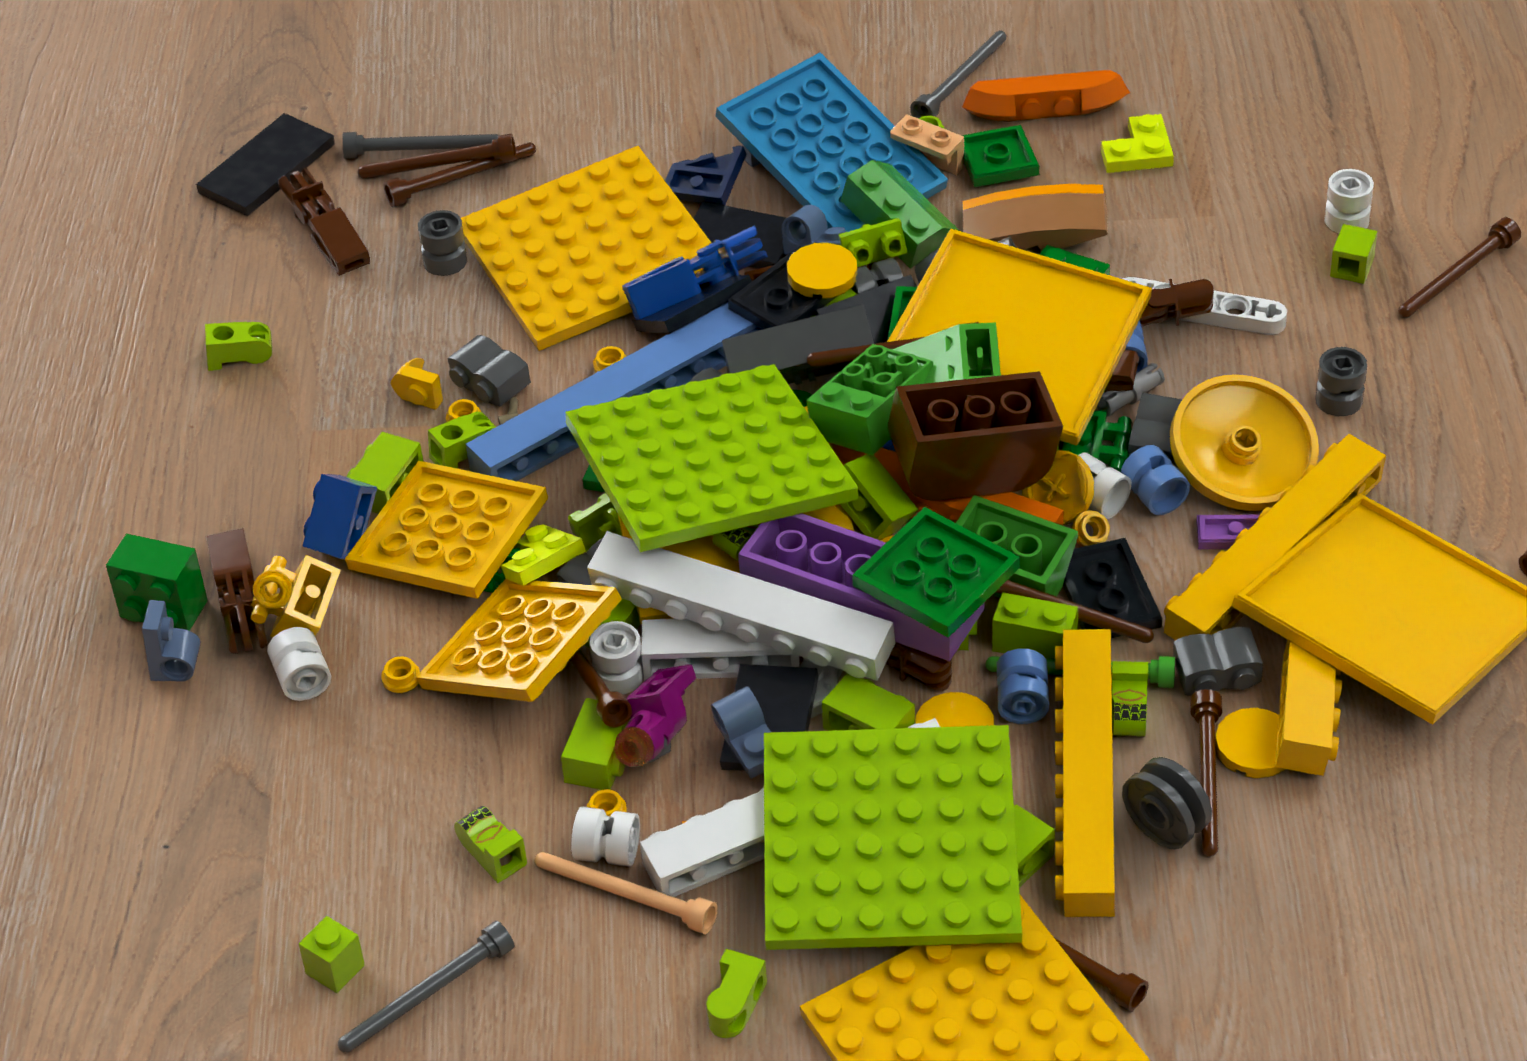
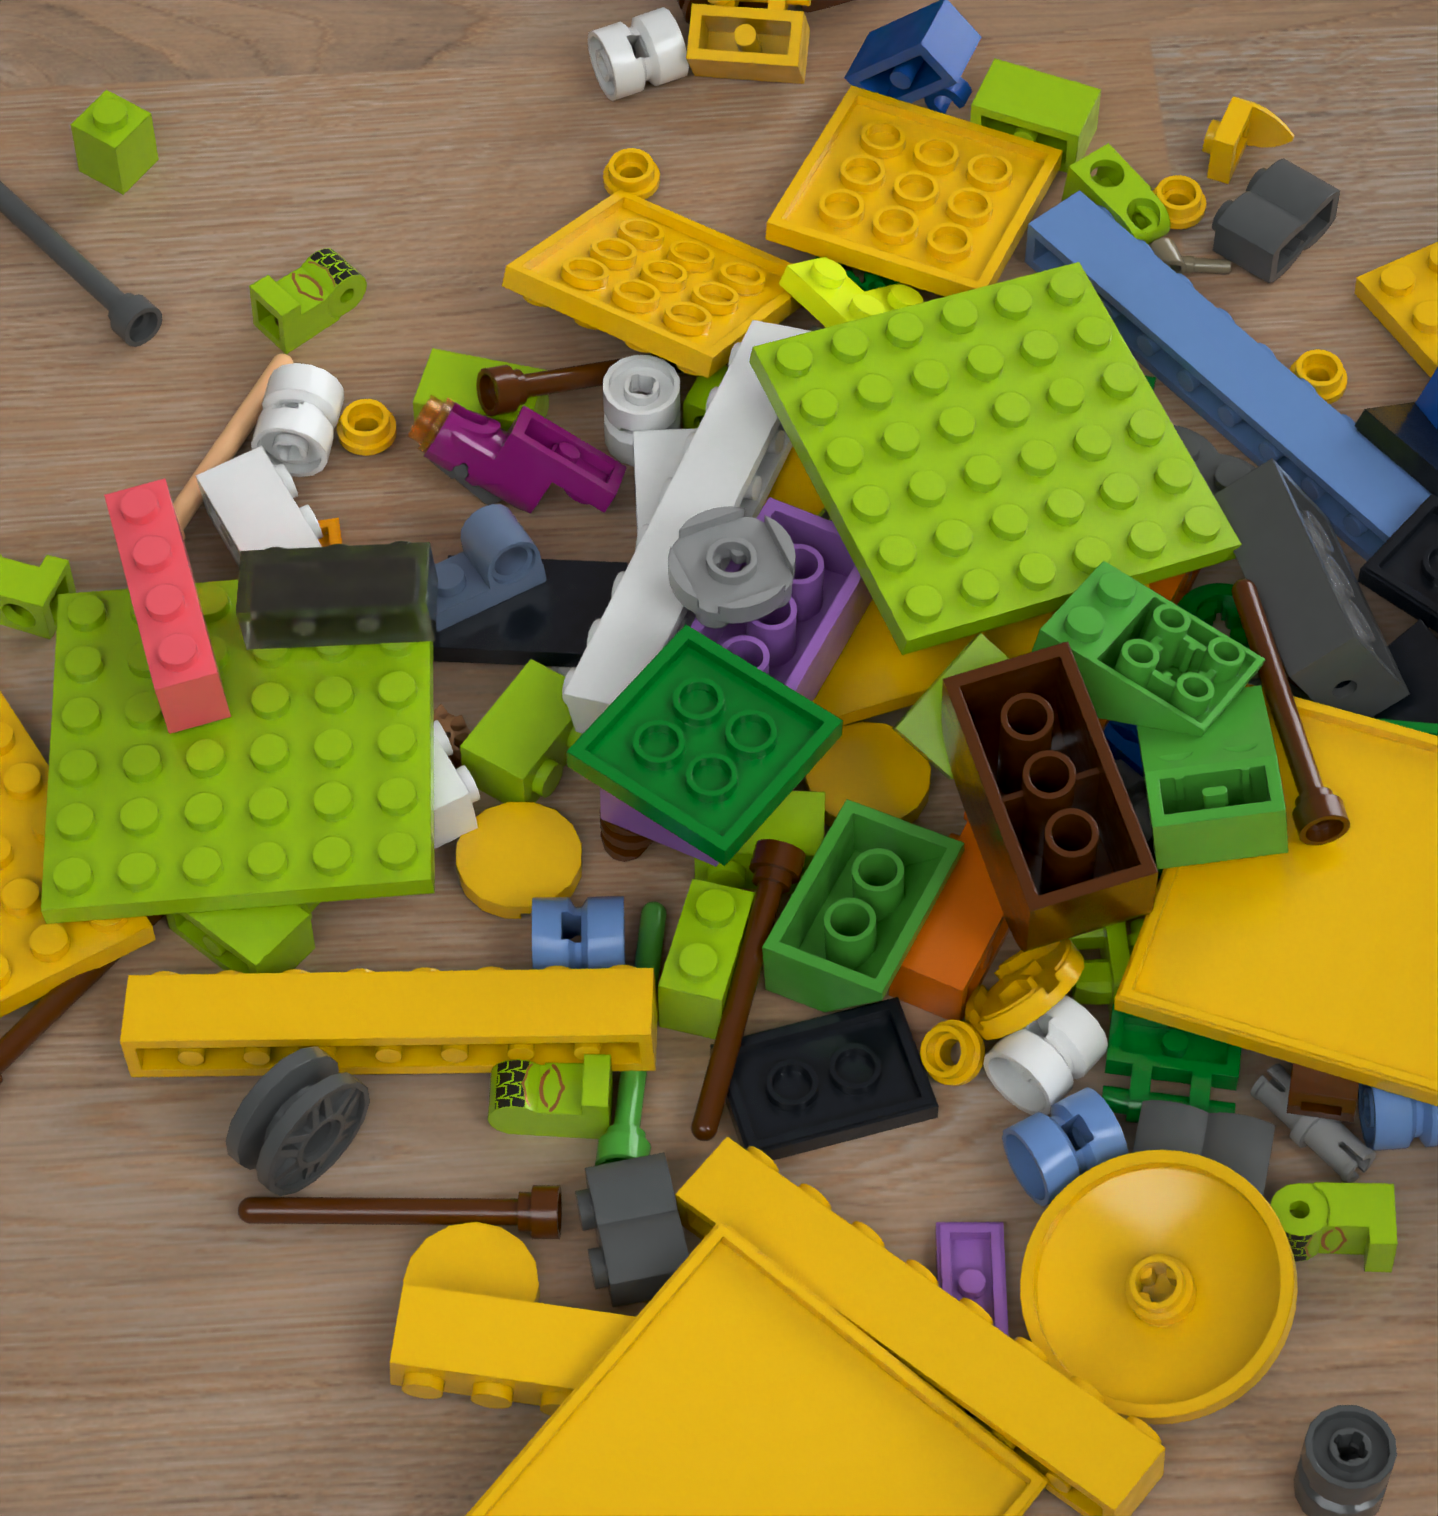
camera: 85 degrees right, 10 degrees up
none -> coral brick [104,478,231,734]
none -> clear smoke brick [236,541,438,650]
none -> light grey plate [668,506,796,629]
none -> lime leg [1270,1182,1398,1273]

